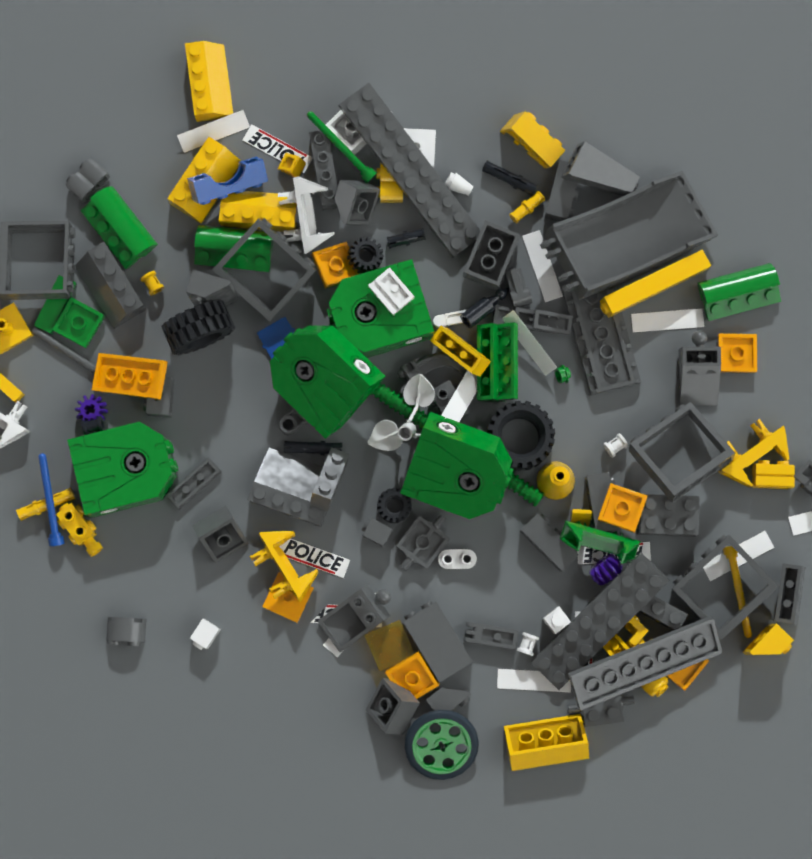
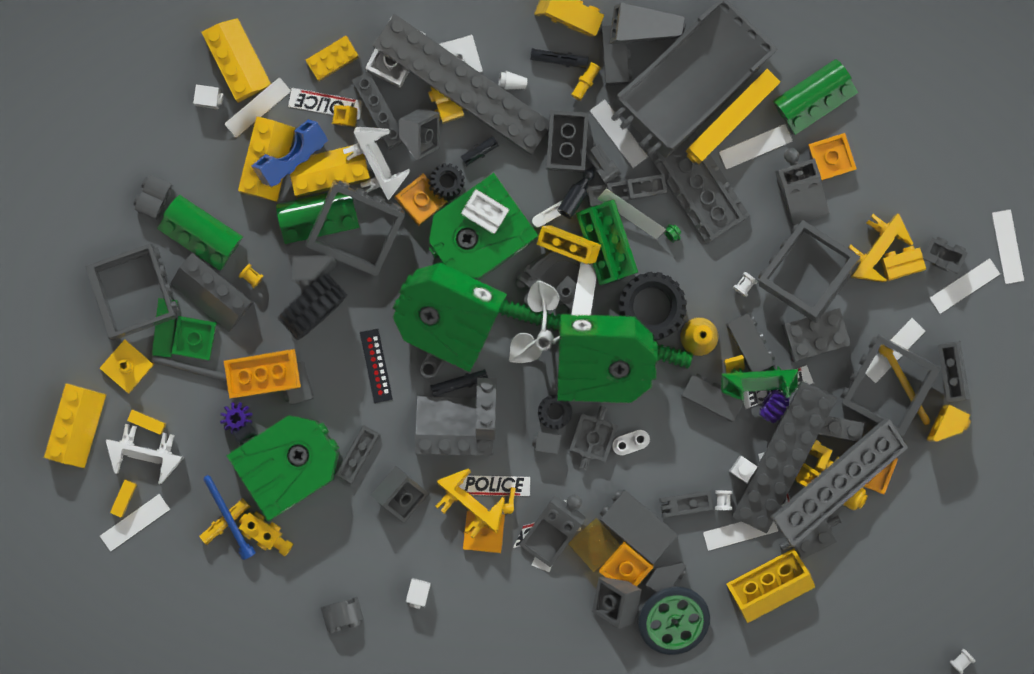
camera: 20 degrees left, 5 degrees up
blue piece [257,317,295,359] -> none
green piece [307,111,377,183] -> none
light orange plate [598,483,648,533] -> none
none -> white brick [193,85,223,109]
none -> yellow piece [306,36,359,82]
none -> black sticker [360,329,393,403]
none -> yellow hand [503,487,516,514]

